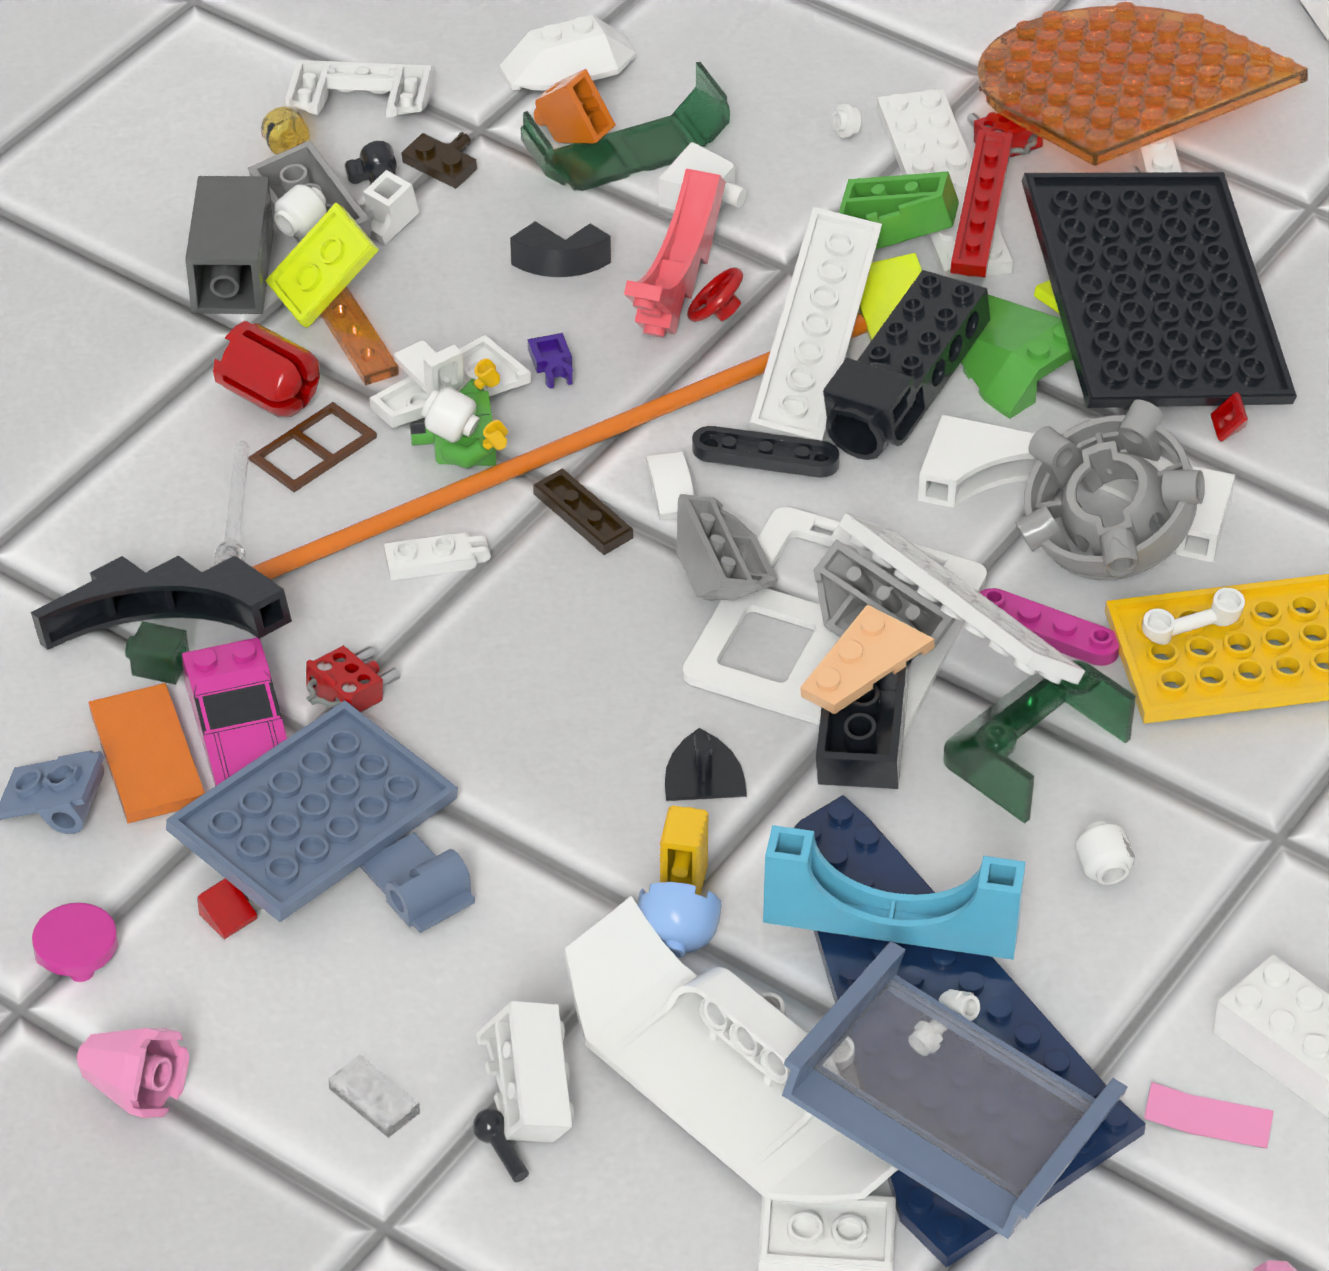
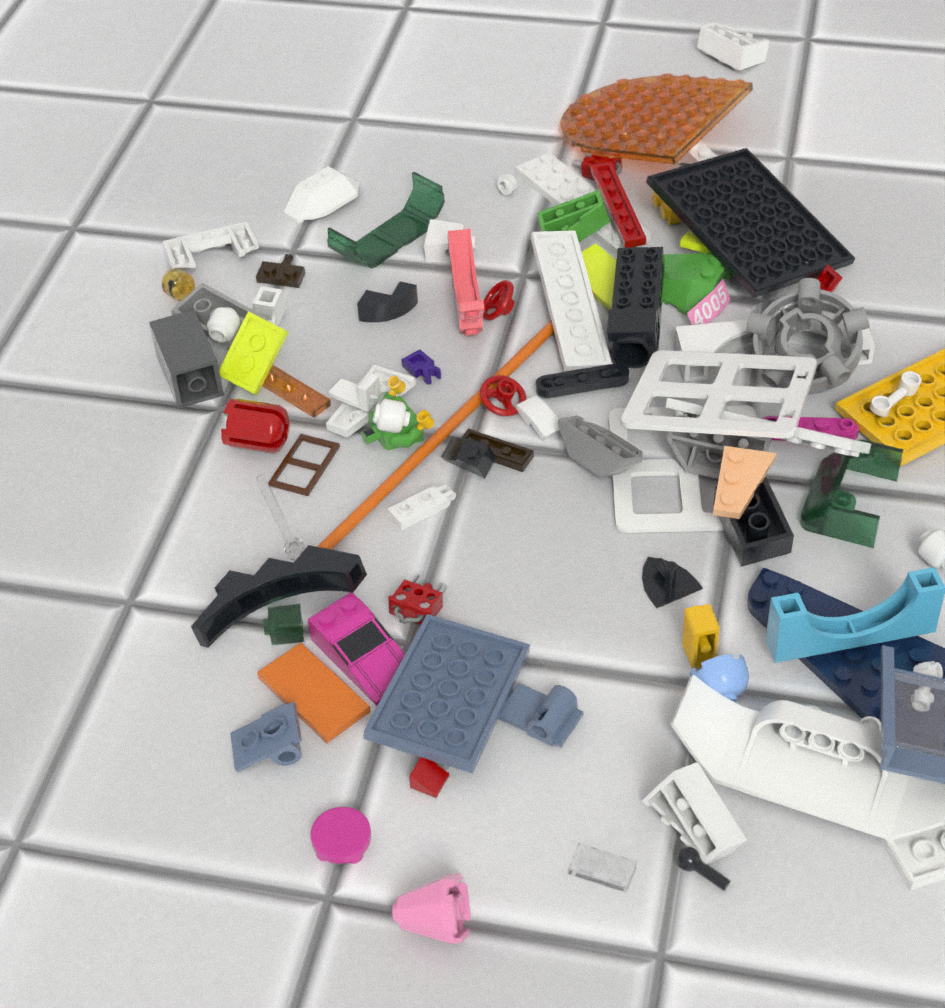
camera: 20 degrees left, 0 degrees up
black piece [345,141,397,185] -> none
orange torso [534,69,616,144] -> none
none -> black arch [441,436,497,478]
none -> red piece [480,375,526,417]
none -> white window [621,350,817,438]
none -> bright pink sticker [687,279,731,325]

